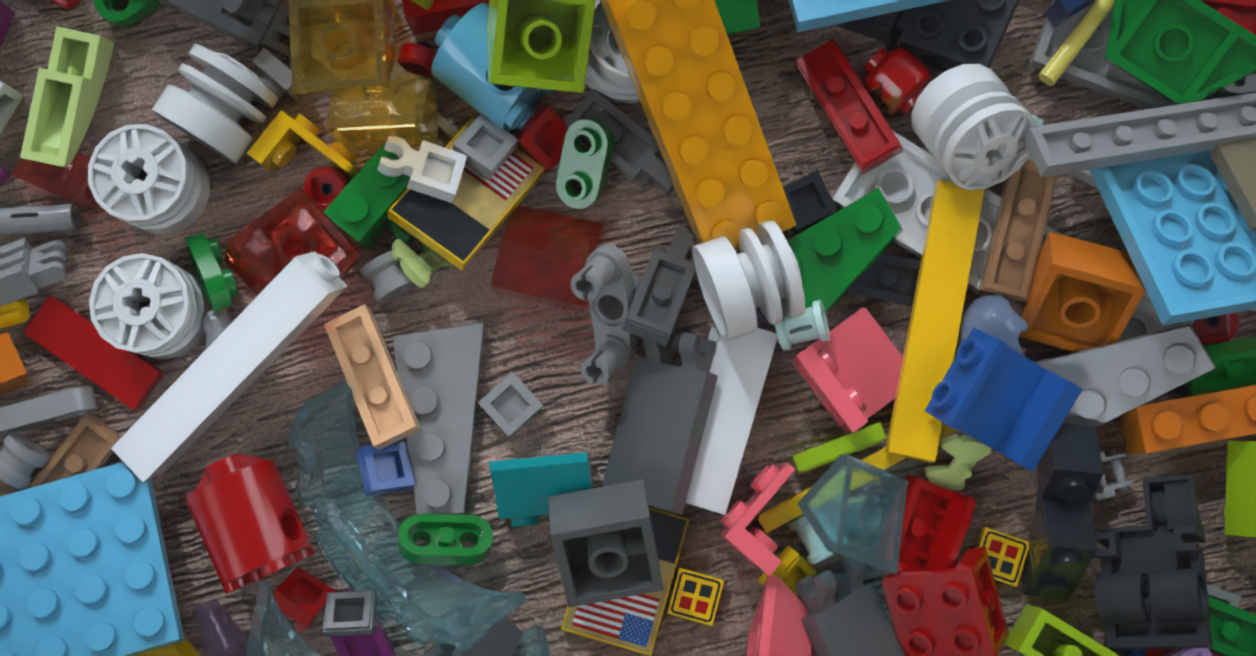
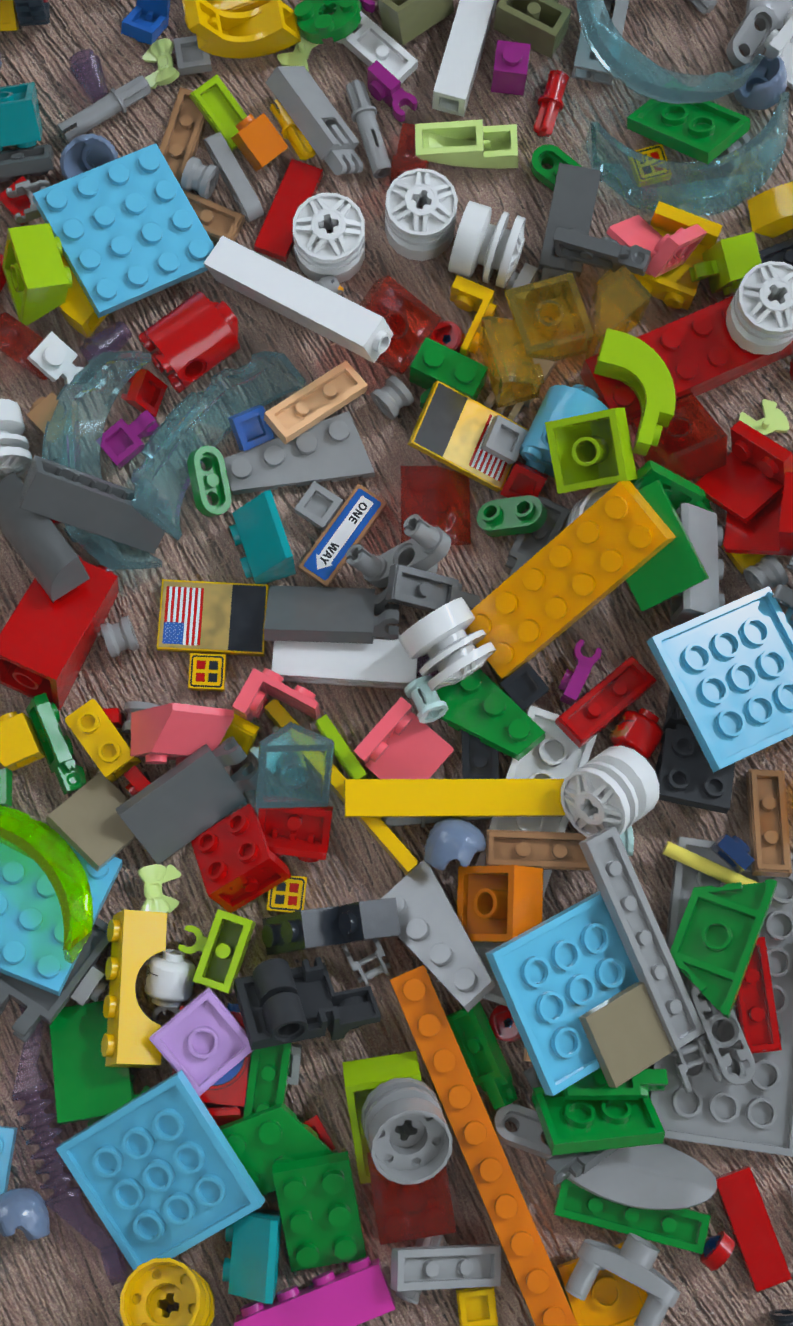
camera: 70 degrees right, 5 degrees down
green plate [184,231,238,312] -> none
dark grey slope [323,590,378,637] -> none
white plate [377,136,467,203] -> none
yellowish green piece [392,239,454,288] -> none
red tile [397,42,437,78] -> none
dark grey brick [548,479,664,607] -> none
blue panel [924,327,1083,472] -> none
yellowish green piece [924,434,991,491] -> none
none -> tile [298,483,387,587]
none -> magenta plate [558,639,602,706]

